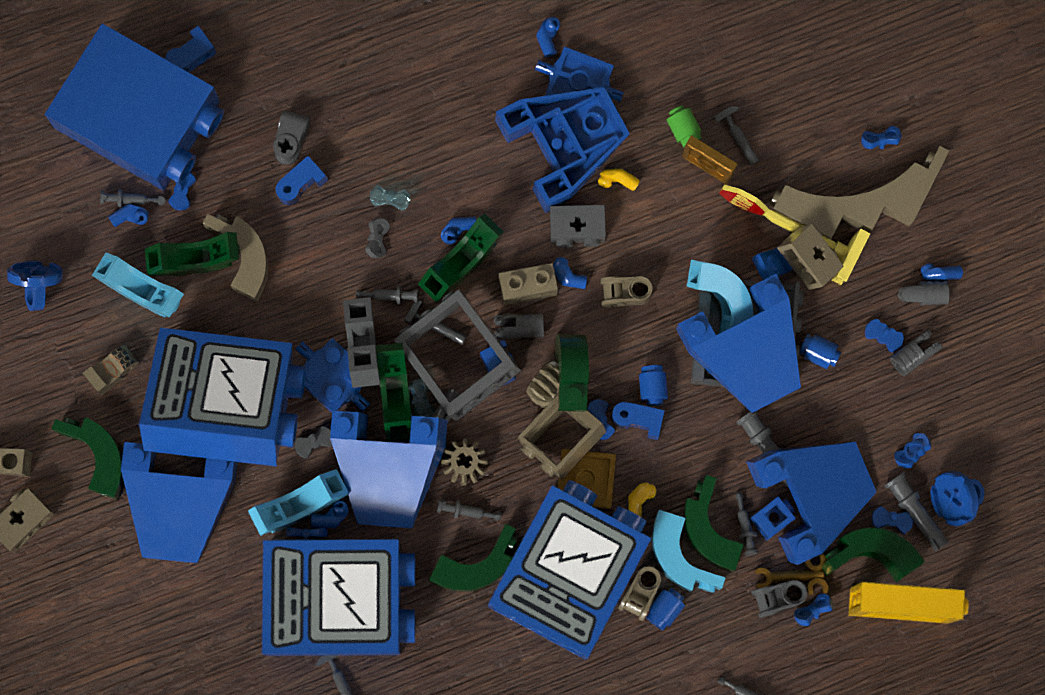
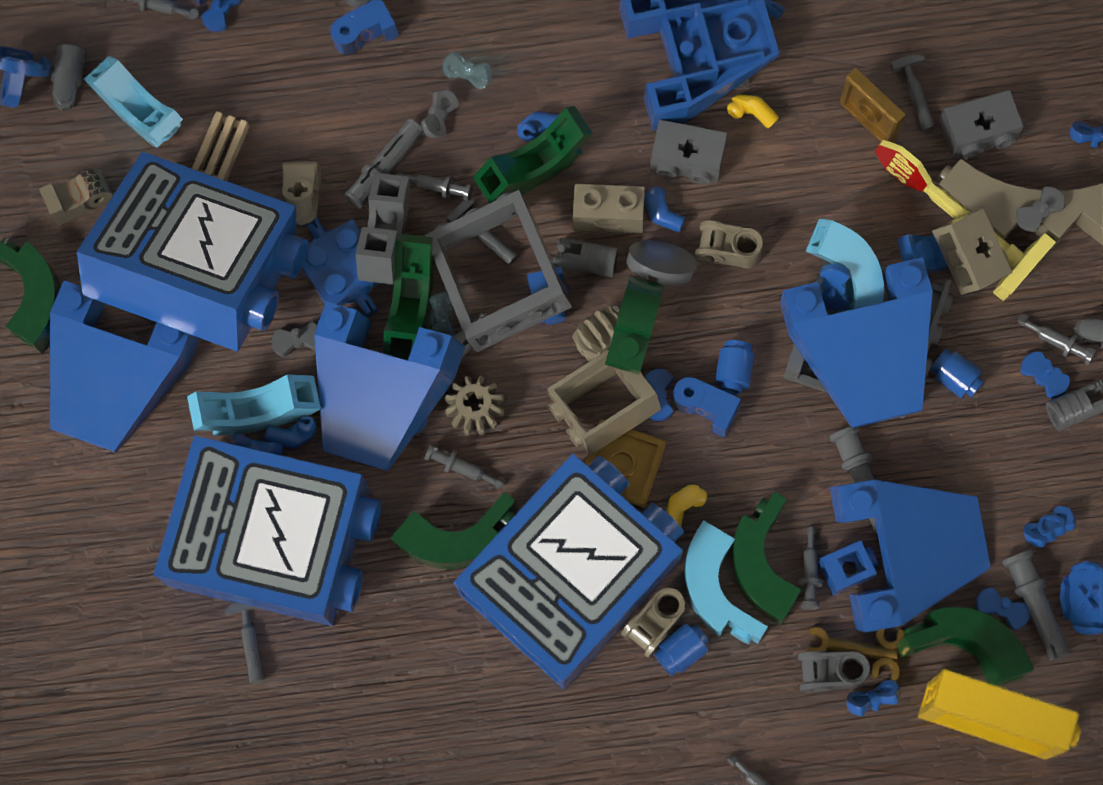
camera: 25 degrees right, 5 degrees down
blue arm [108,204,149,227] -> none
dark green arch [145,232,239,276] -> none
dark tan arch [203,214,268,302] -> none
bright green brick [666,105,702,148] -> none
none -> dark grey hinge [51,44,87,112]
none -> tan tile [192,111,250,181]
none -> dark tan piece [282,161,321,225]
none -> dark grey pin [344,118,424,209]
none -> dark grey tile [627,240,697,286]
none -> blue piece [820,263,851,311]
none -> dark grey brick [939,90,1024,158]
none -> dark grey piece [1016,186,1064,232]
none -> dark grey piece [1018,314,1097,366]

